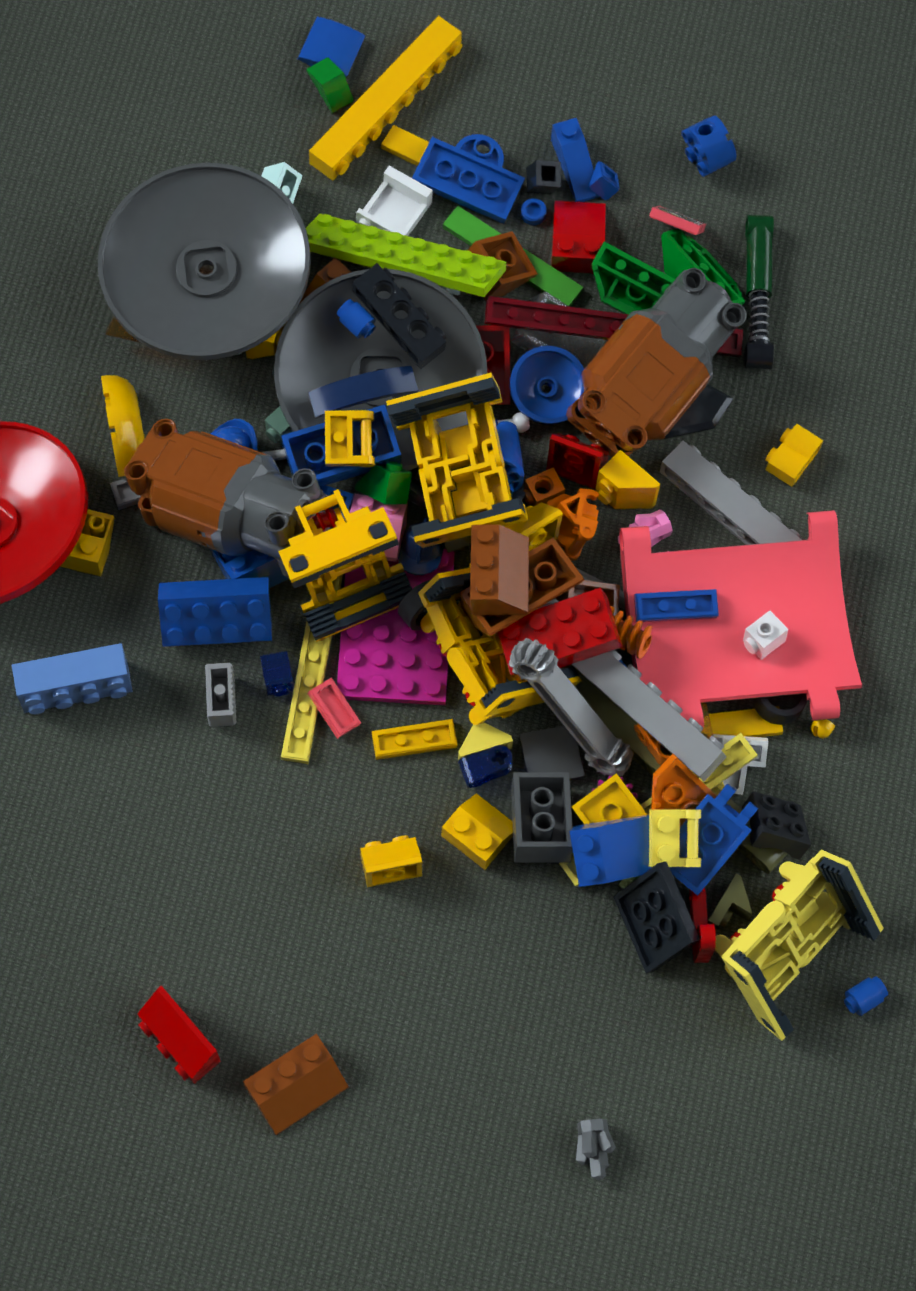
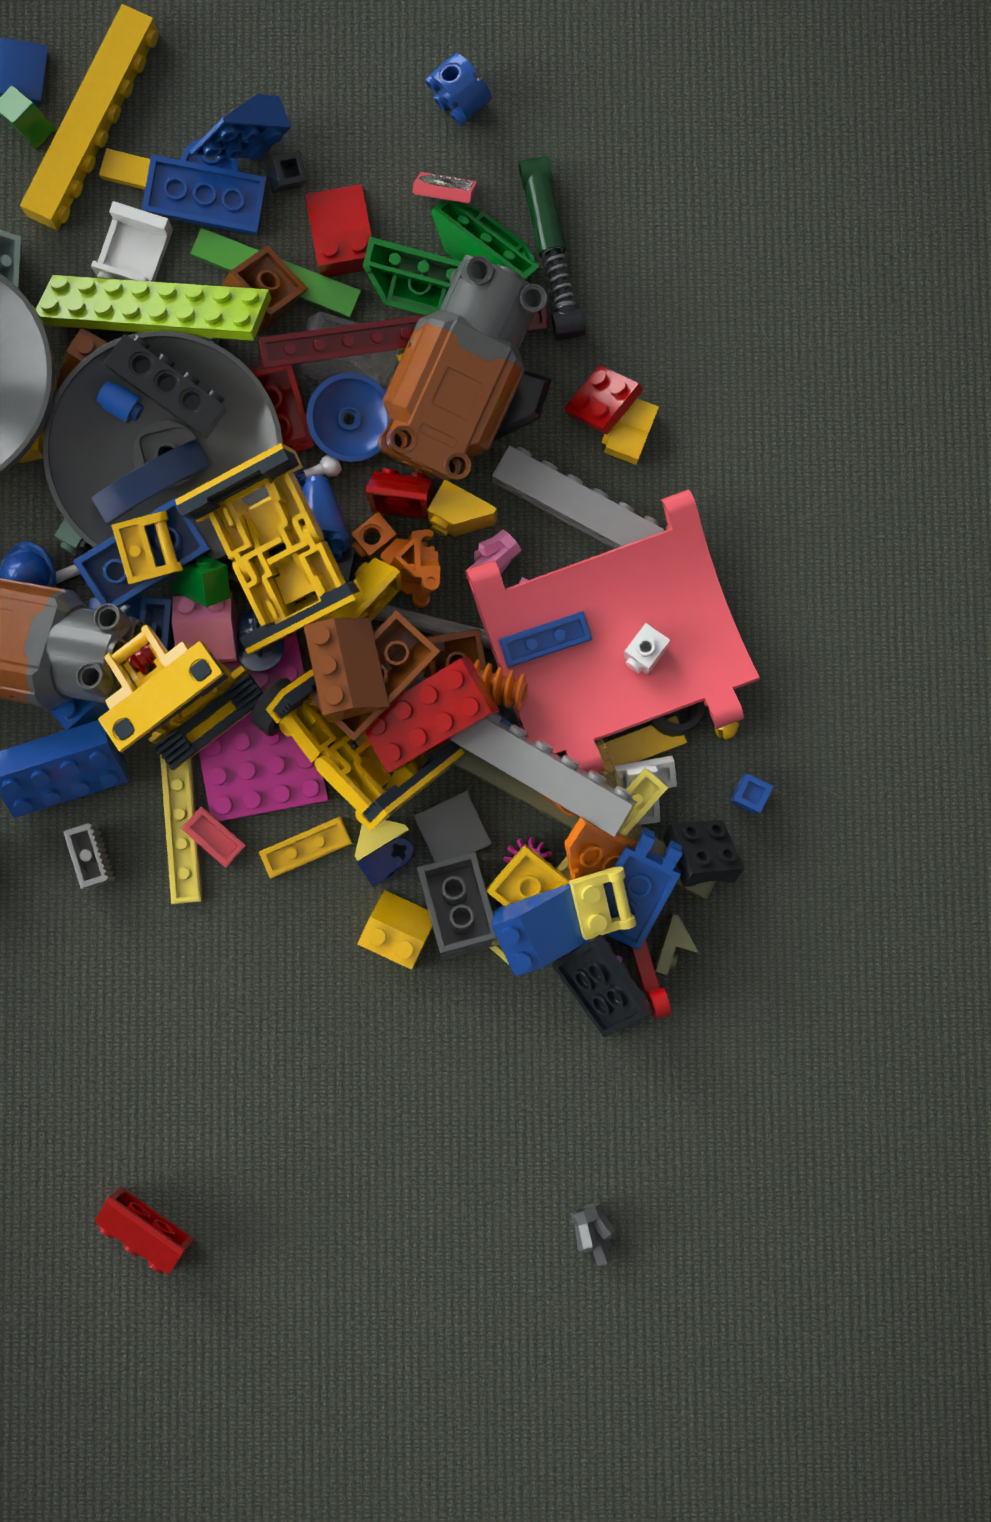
camera: 15 degrees left, 15 degrees up
dark orange slope [243,1033,349,1135] -> none
clear blue brick [260,651,294,697] -> none
yellow slope [360,835,422,887] -> none
light grey arm [508,638,634,777] -> none
blue tile [521,199,547,226] -> none
blue slope [551,118,600,202] -> none
blue slope [589,161,619,200] -> none
light yellow container [715,850,883,1041] -> none
blue brick [844,976,888,1016] -> none
none -> blue slope [190,94,292,161]
none -> red plate [564,365,643,435]
none -> blue brick [729,773,773,815]

